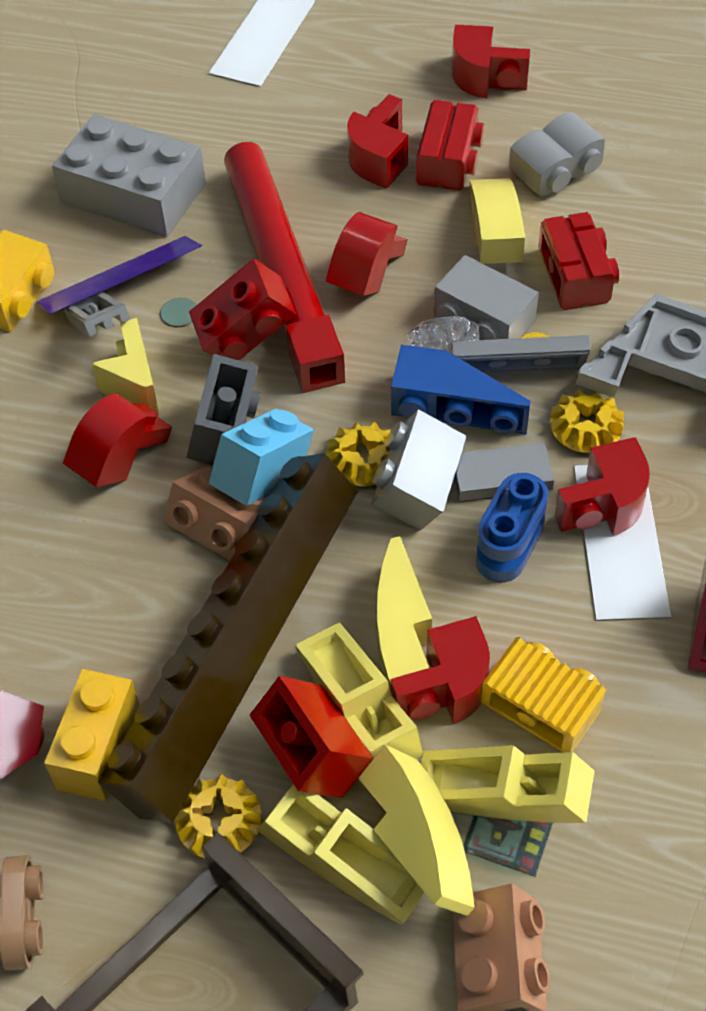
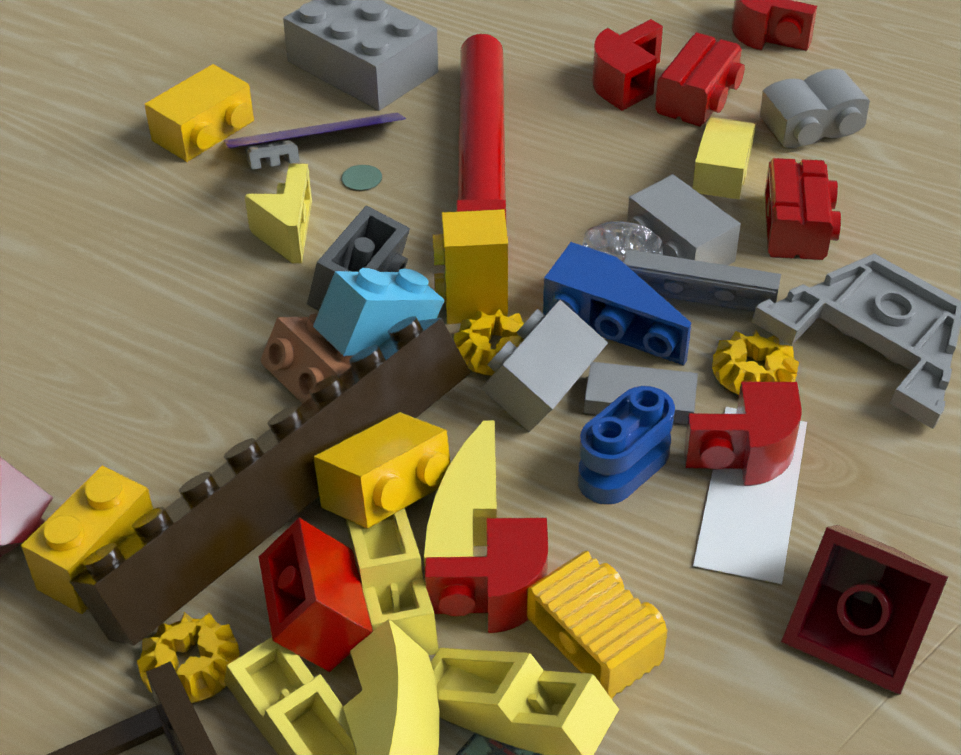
camera: 15 degrees right, 10 degrees down
red brick [62,393,173,487] -> none
red brick [189,258,297,360] -> none
red brick [325,212,408,296] -> none
none -> yellow brick [314,412,451,529]
none -> yellow brick [432,209,508,324]

